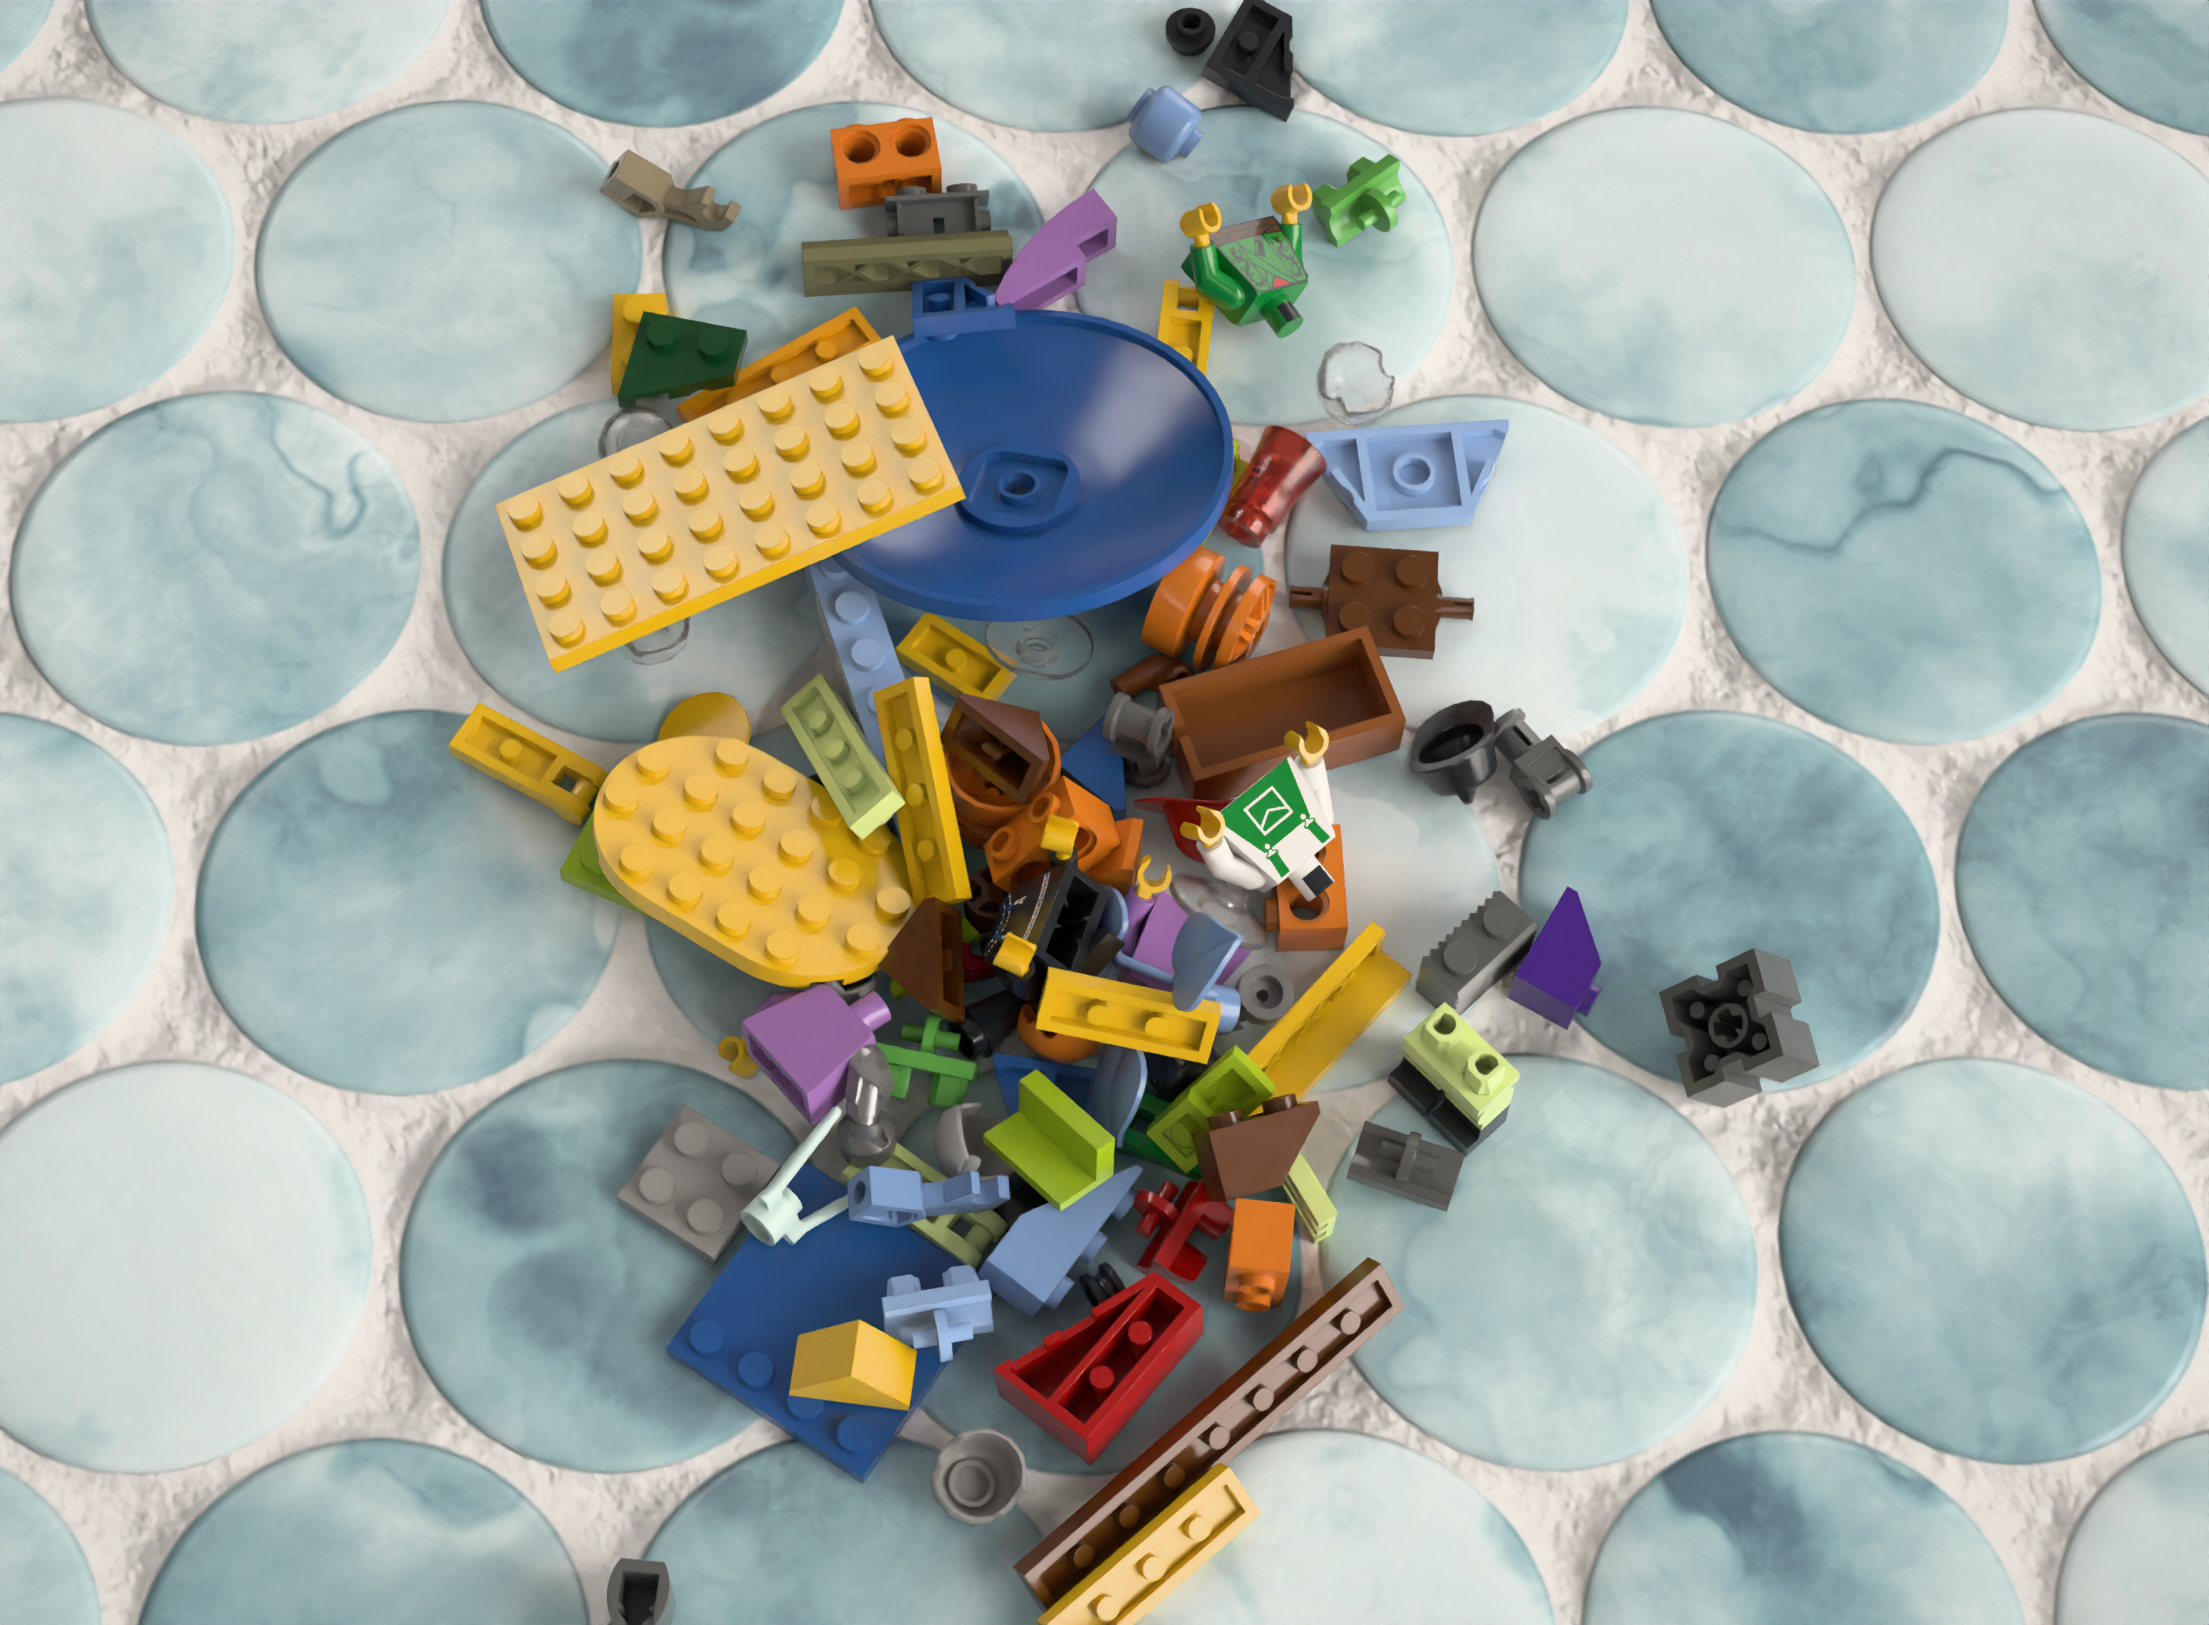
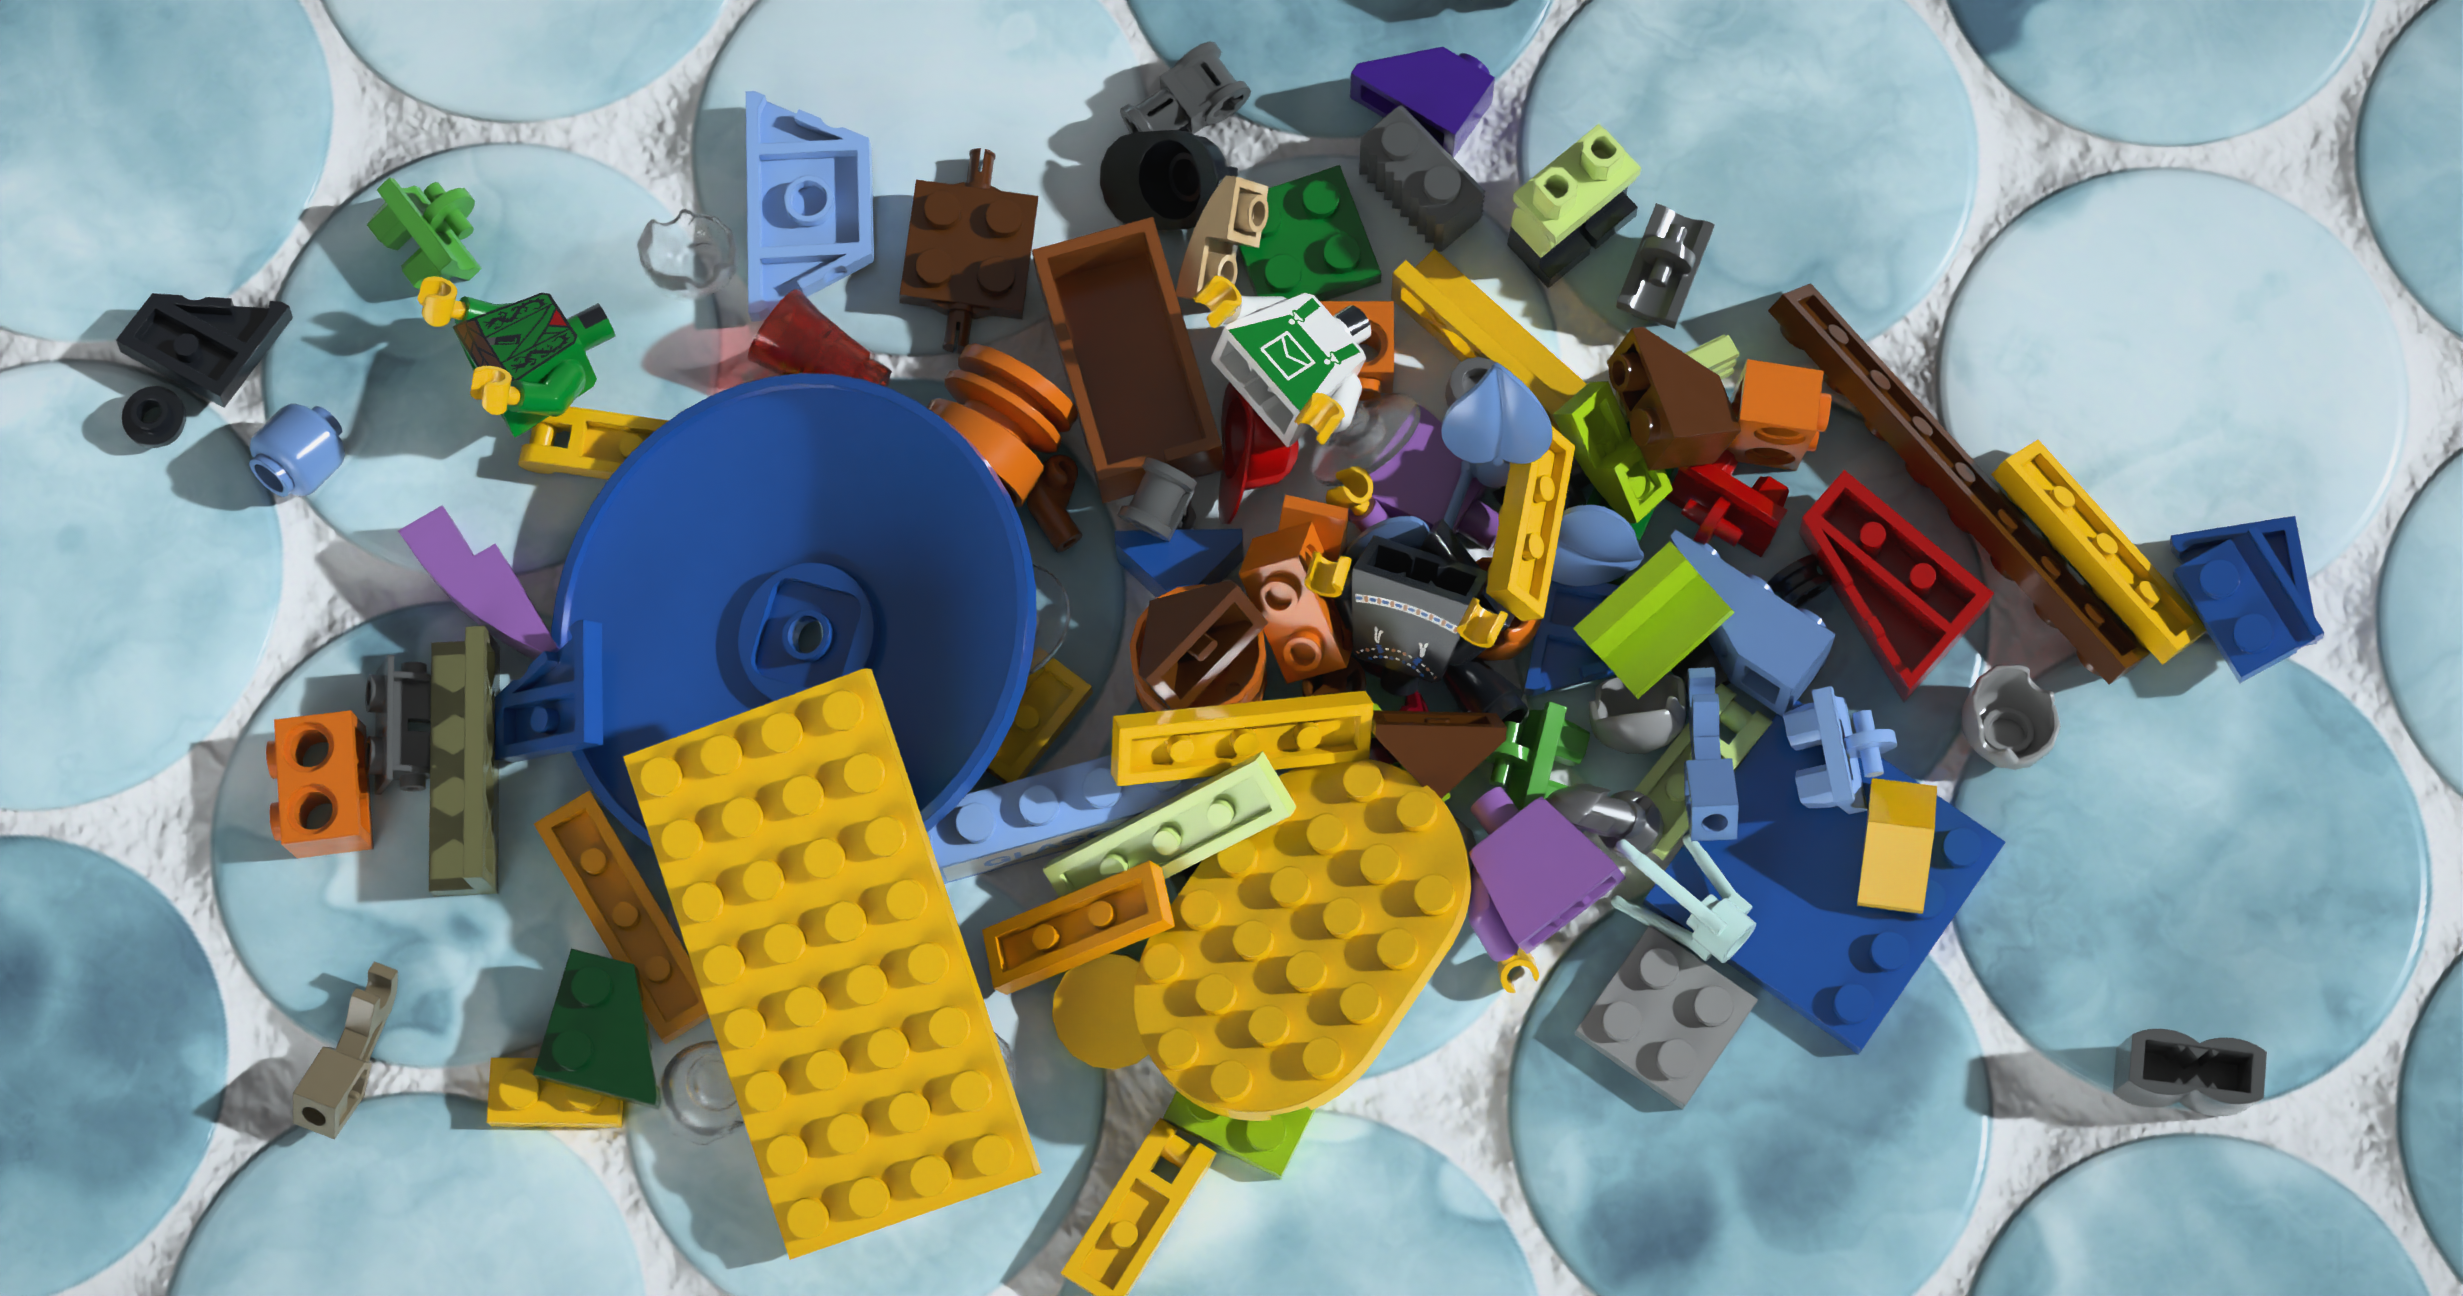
camera: 80 degrees left, 10 degrees up
none -> light orange plate [982,860,1175,995]
none -> tan slope [1176,175,1269,301]
none -> green plate [1238,165,1382,301]

